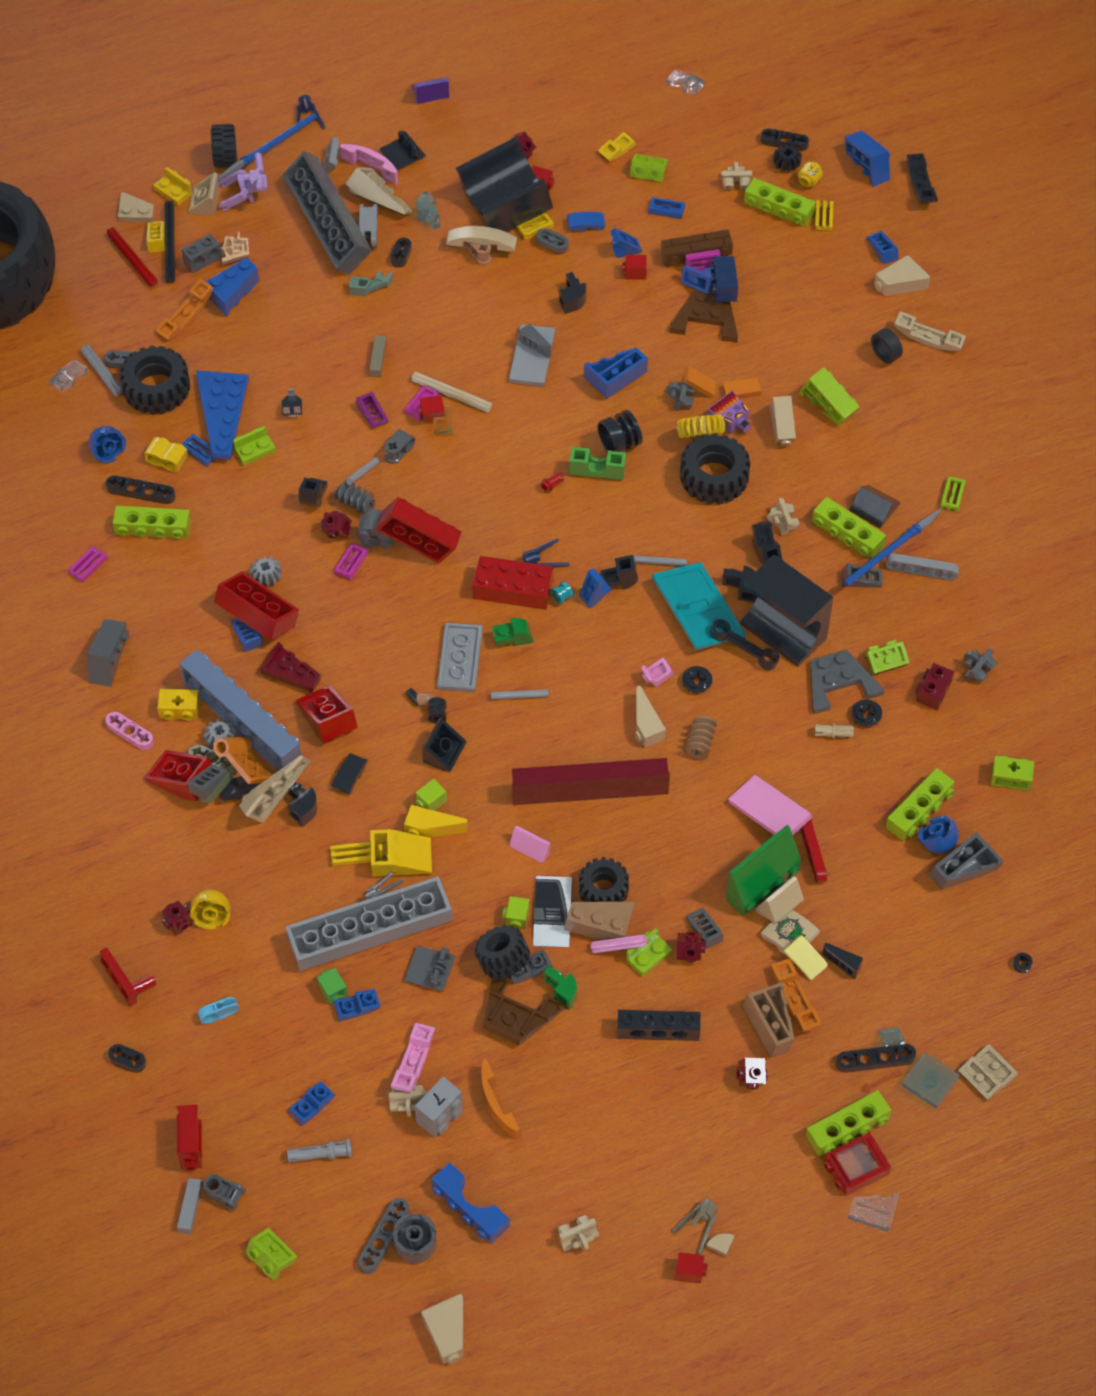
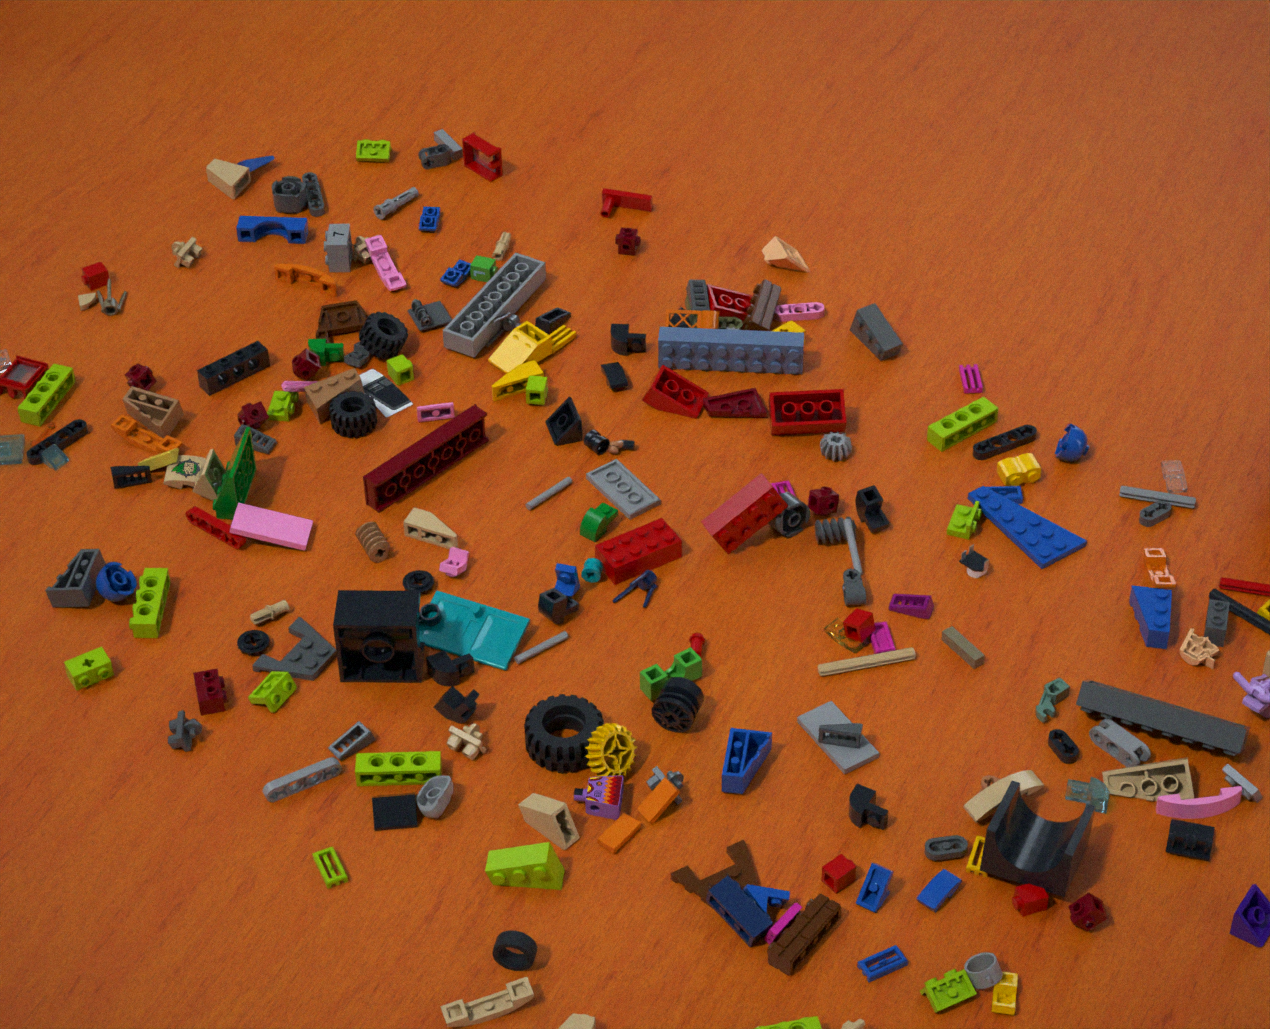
camera: 140 degrees right, 15 degrees down
black beam [108,1044,146,1073] -> none
black tyre [120,346,190,414] -> none
yellow cylinder [190,889,231,930] -> none
medium azure piece [198,997,239,1024] -> none
tan wedge [239,755,311,823] -> none
blue piece [843,509,942,587] -> none
none -> blue slope [237,156,275,172]
none -> dark red brick [292,348,321,381]
none -> light grey piece [416,776,454,819]
none -> tan axle [492,232,511,261]
none -> black slope [535,307,571,335]
none -> reddish brown brick [743,279,781,331]
none -> light nougat slope [761,236,810,273]
none -> light grey piece [964,952,1003,989]

